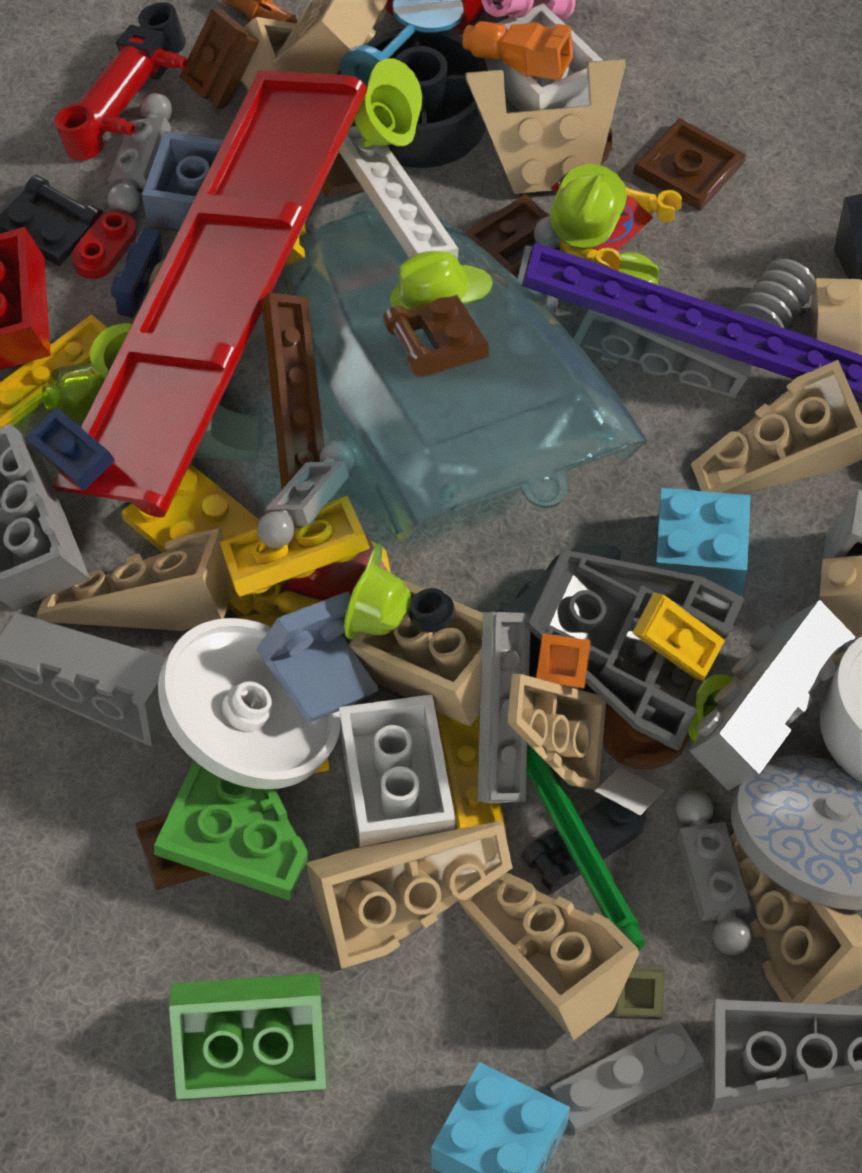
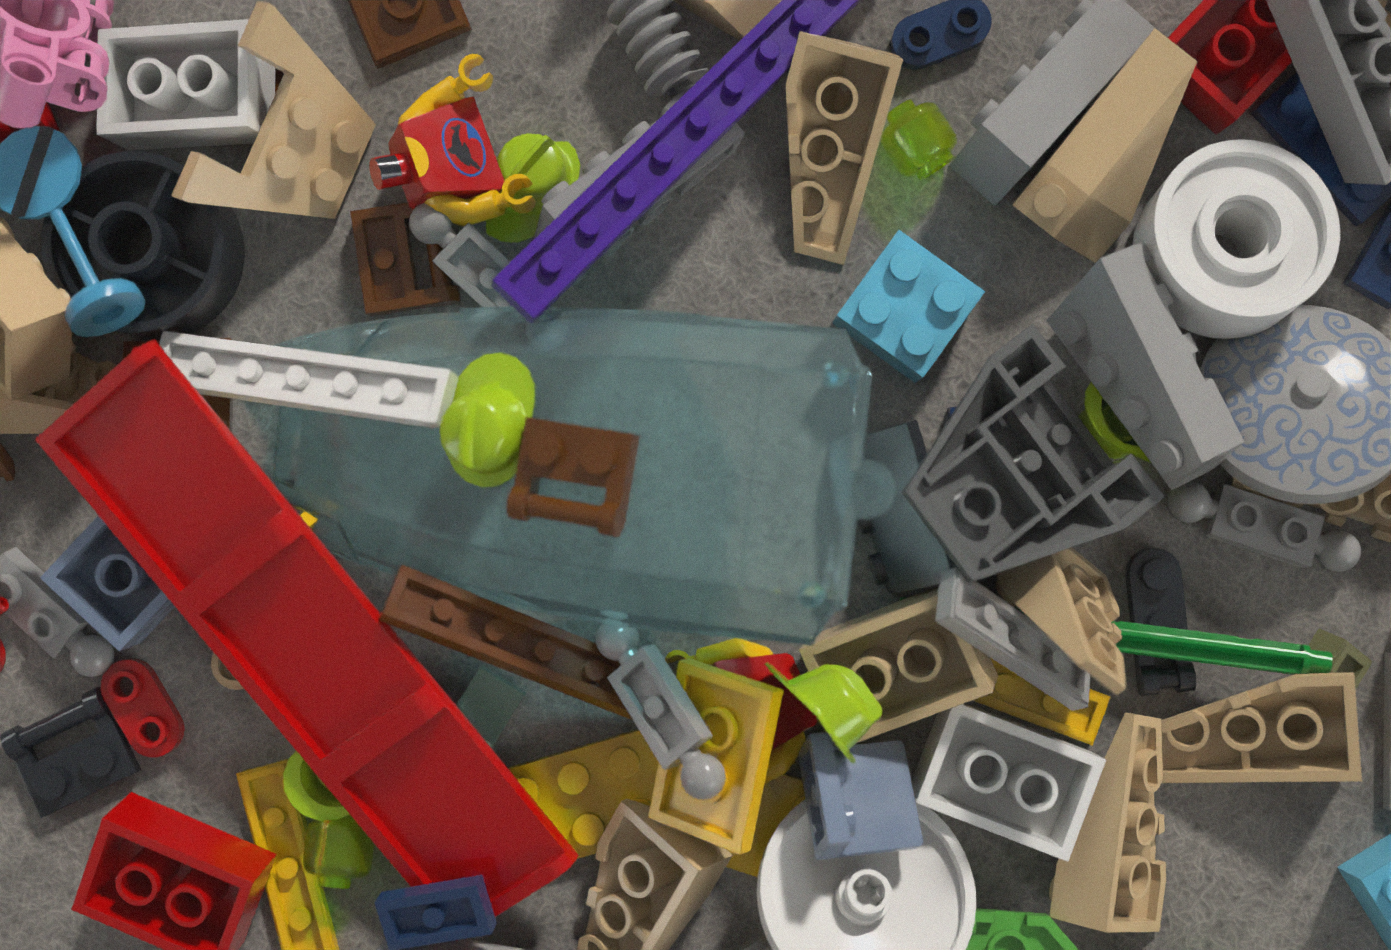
camera: 60 degrees left, 30 degrees up
dark blue plate [111,227,163,318] -> none
lime piece [354,59,422,147] -> none
black plate [409,588,456,633] -> none
orange piece [462,21,573,80] -> none
orange plate [536,634,591,689] -> none
lime piece [549,164,627,249] -> none
white sticker [595,767,665,816] -> none
yellow plate [632,593,725,681] -> none
none -> clear neon green head [880,99,957,181]

